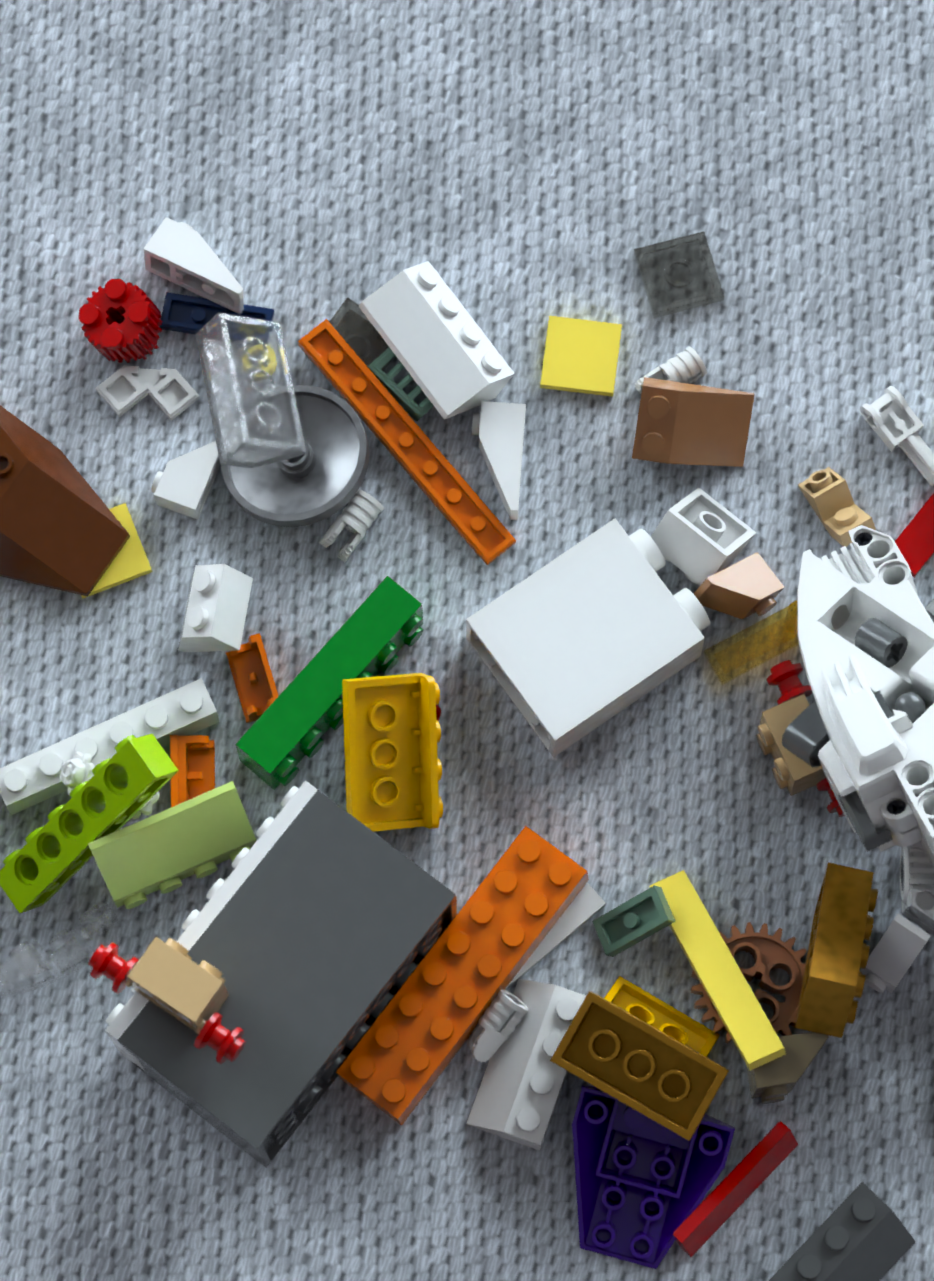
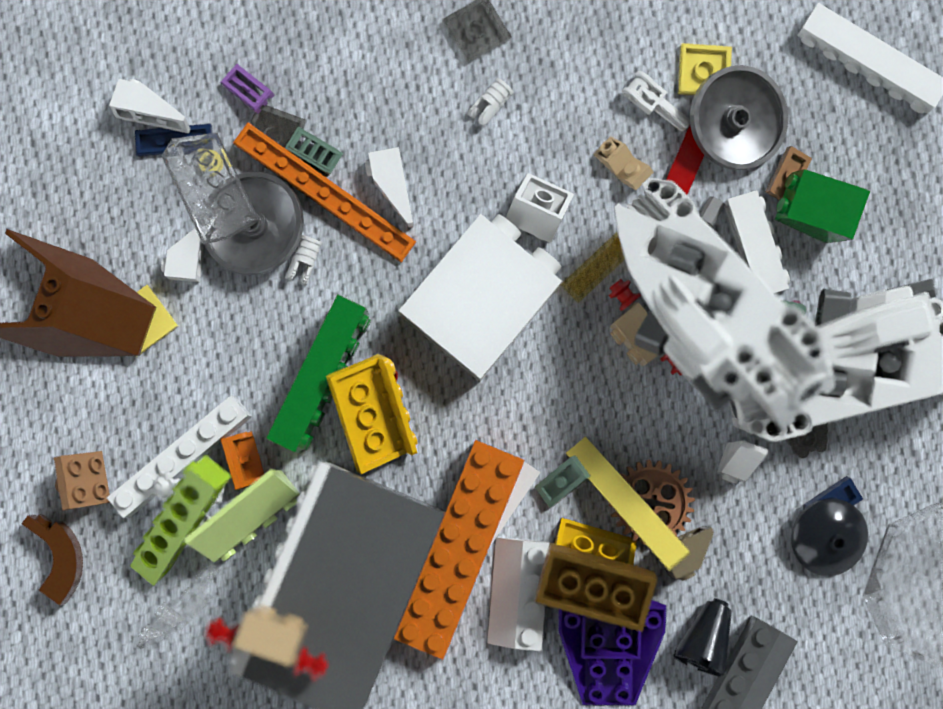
camera: 20 degrees left, 10 degrees up
red brick [78,279,162,363] -> none
white tile [95,365,200,421] -> none
white slope [178,564,253,652] -> none
orange hinge [226,633,278,723] -> none
white slope [359,261,514,420] -> none
white hinge [467,989,529,1063] -> none
light yellow tile [540,316,622,397] -> none
medium nougat slope [632,377,755,467] -> none
red tile [672,1121,799,1257] -> none
slope [693,552,784,619] -> none
pearl gold brick [795,862,878,1038] -> none
none -> medium lavender tile [220,64,275,114]
none -> black cone [673,598,732,677]

